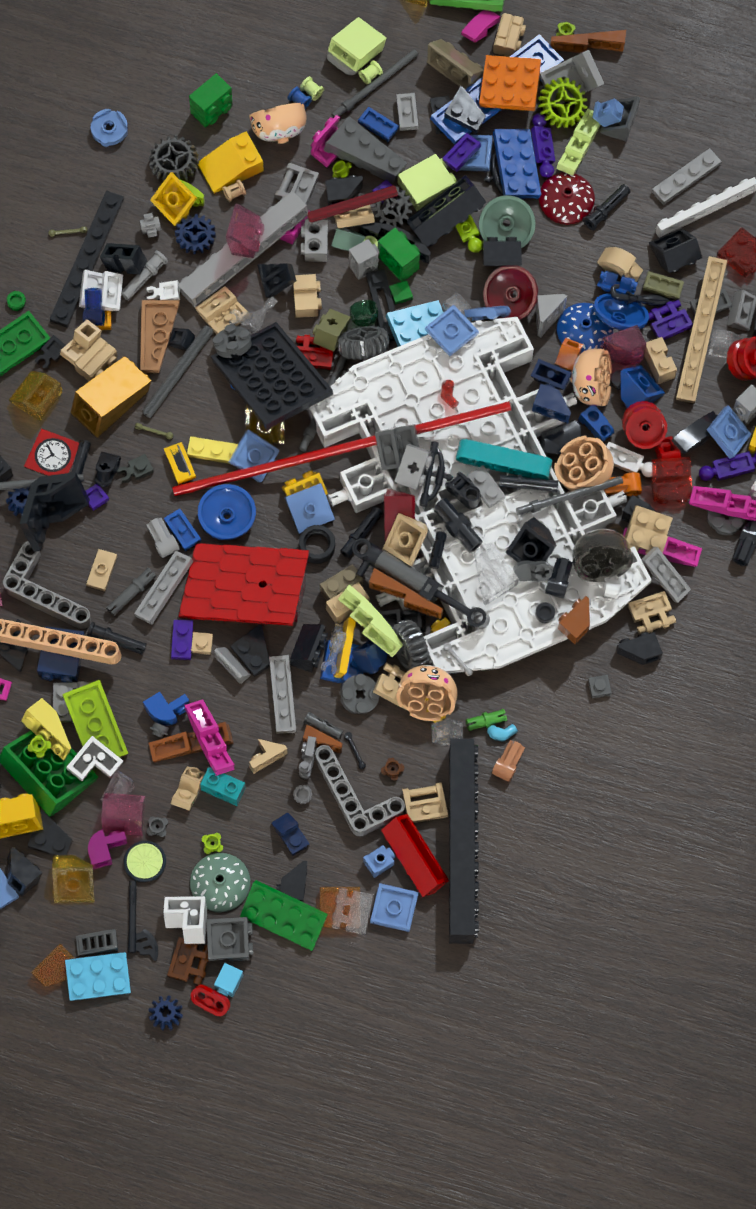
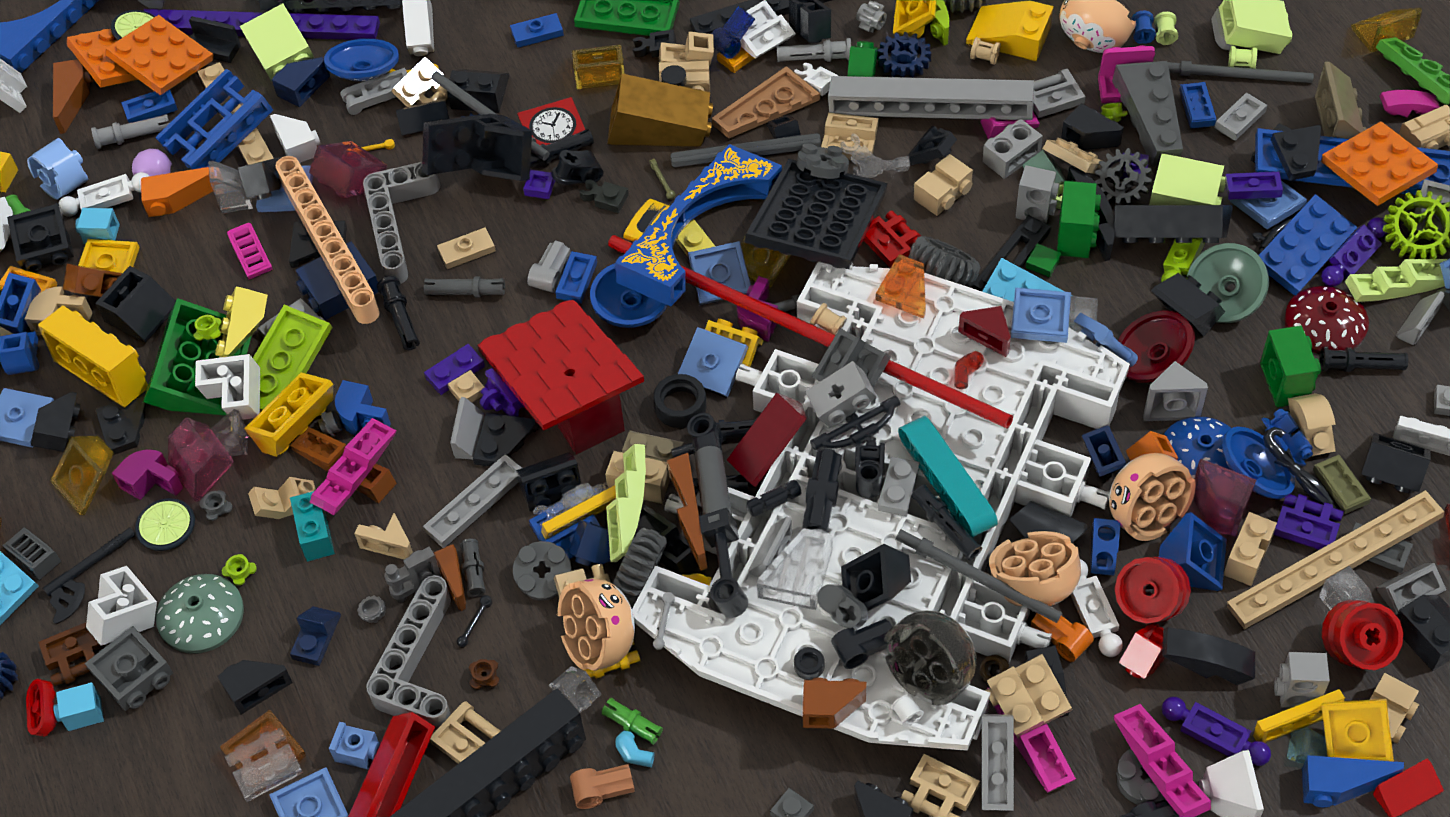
camera: 55 degrees right, 15 degrees down
light grey plate [134,551,193,624] -> none
clear pink slope [226,204,264,259] -> none
green plate [240,880,328,951] -> none
dark red axle [307,185,398,223] -> none
olive brick [312,309,351,351] -> none
clear green hair [350,300,379,327] -> none
tan slope [383,513,428,566] -> none
dark blue slope [532,384,571,424] -> none
clear red plate [651,457,692,504] -> none
medium blue plate [707,405,751,459] -> none
none -> yellow slope [244,372,333,457]
none -> dark purple hips [480,368,524,417]
none -> blue arch [615,144,782,307]
none -> black tile [661,65,687,86]
none -> magenta brick [736,276,778,342]
none -> light grey slope [748,517,792,580]
none -> tan bush [810,303,847,335]
none -> green slope [847,41,879,77]
none -> clear orange wing [875,254,926,319]
none -> dark red slope [958,306,1011,357]
none -> green brick [1260,325,1321,408]
none -> light grey slope [1396,291,1445,345]

